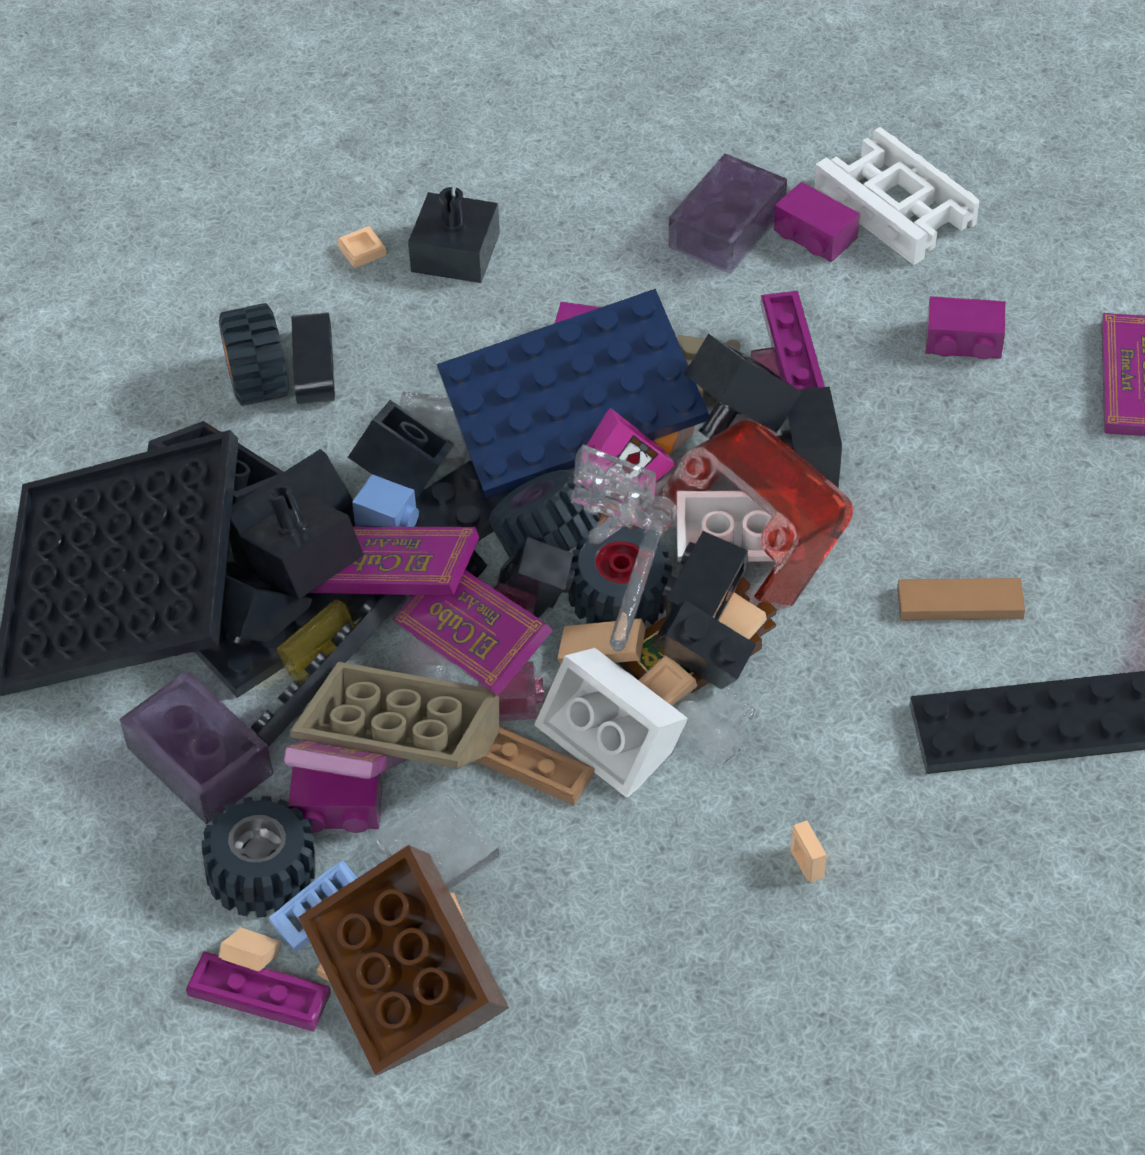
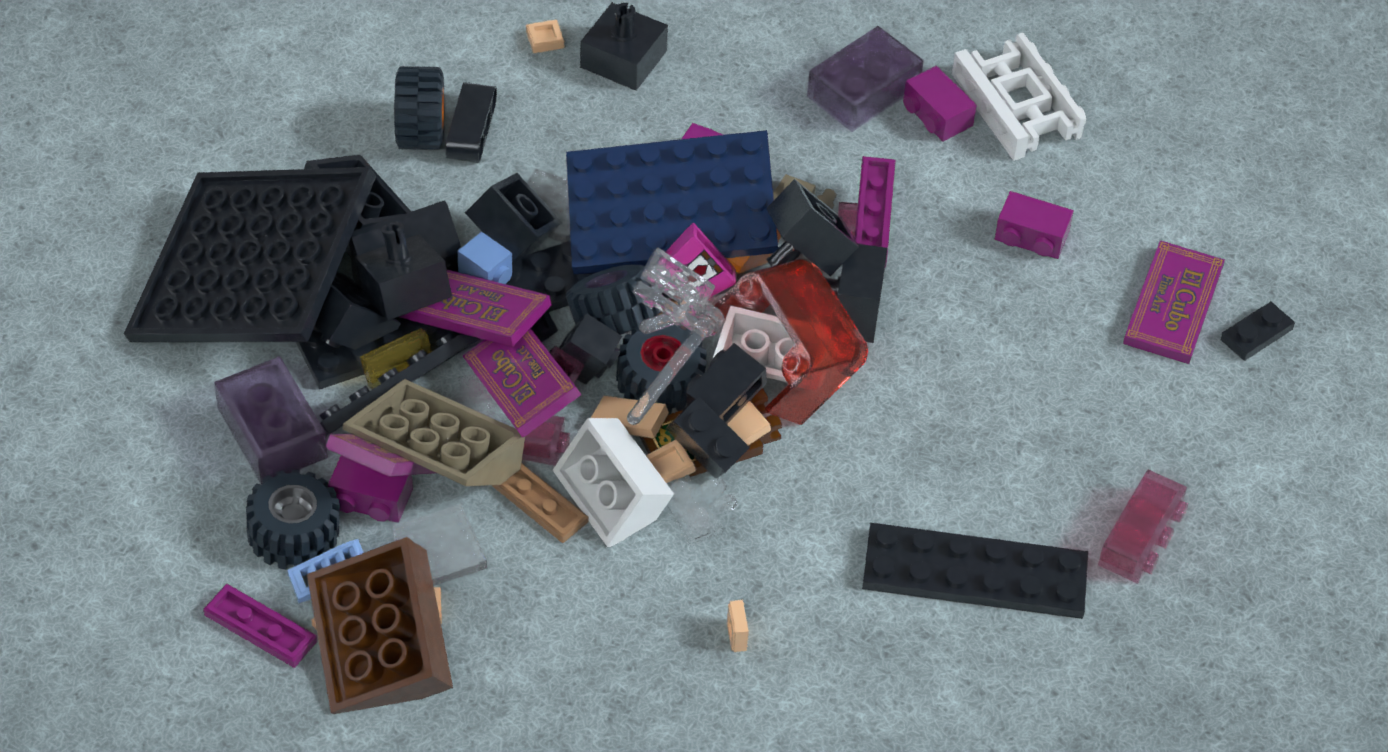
camera: 10 degrees right, 0 degrees up
light nougat tile [219,927,281,971] -> none
medium nougat tile [897,578,1025,620] -> none

